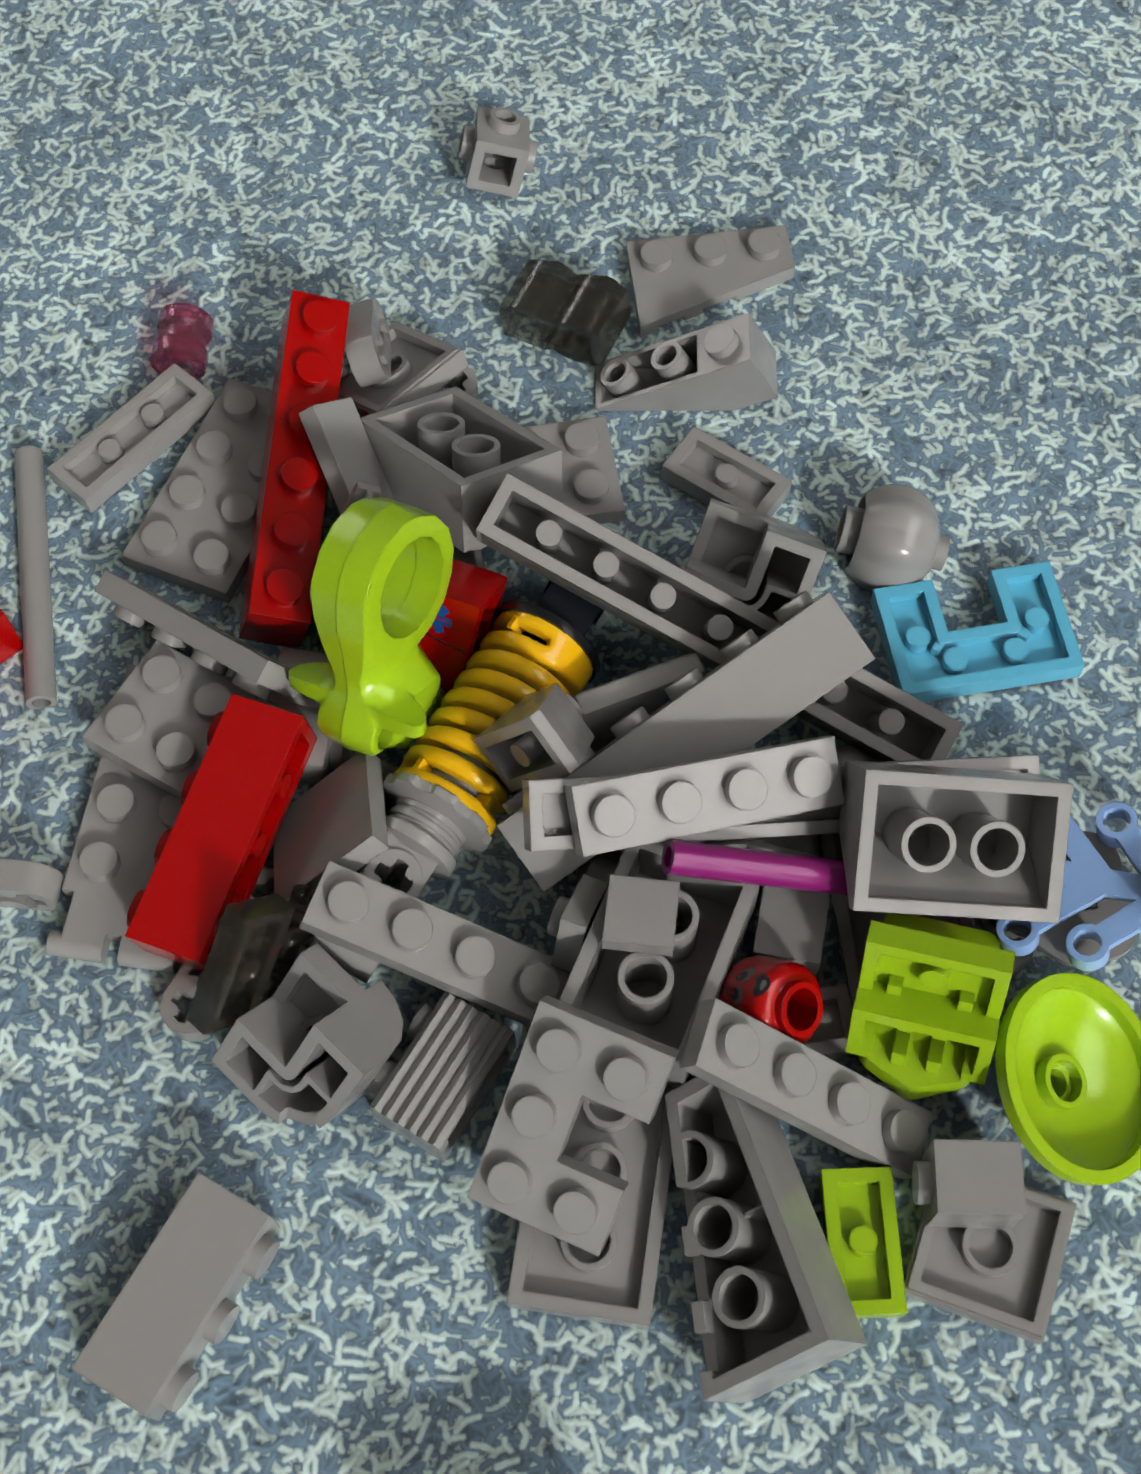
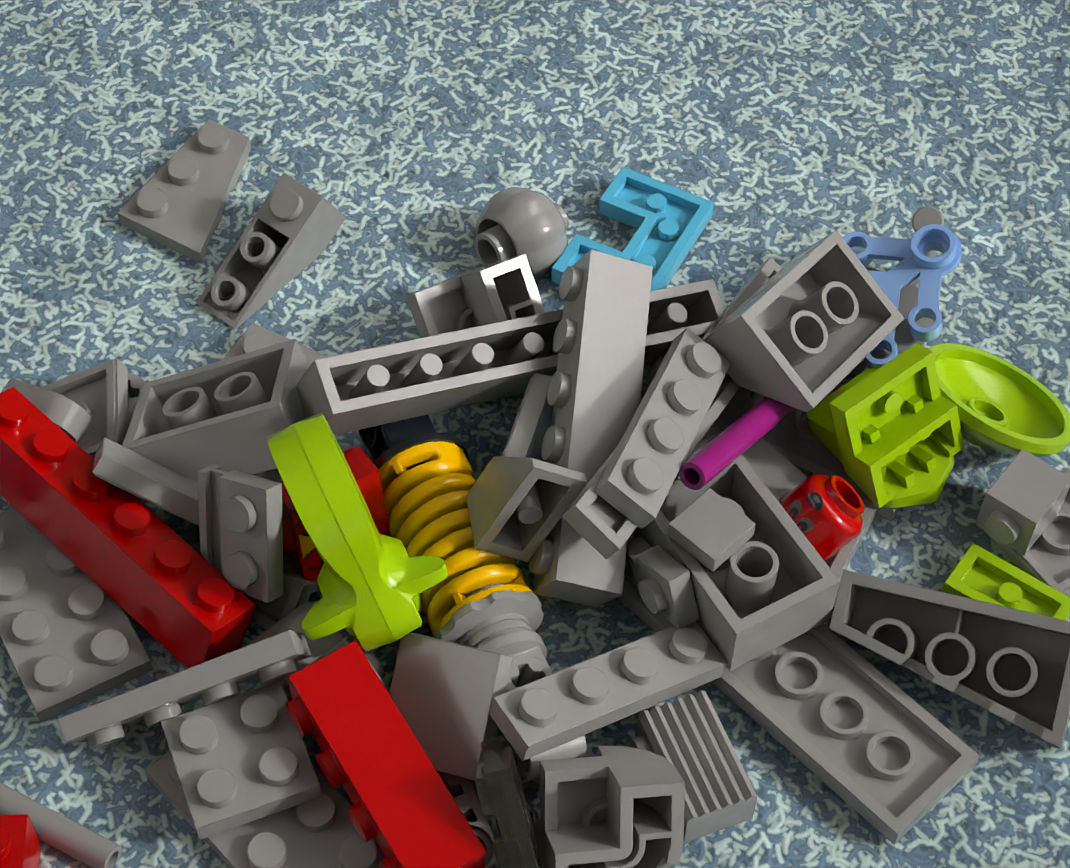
camera: 55 degrees left, 10 degrees down
light grey plate [467,995,679,1256] -> none
clear smoke brick [499,259,631,365] -> none
light grey plate [661,426,792,518] -> none
light grey plate [680,998,932,1179] -> none

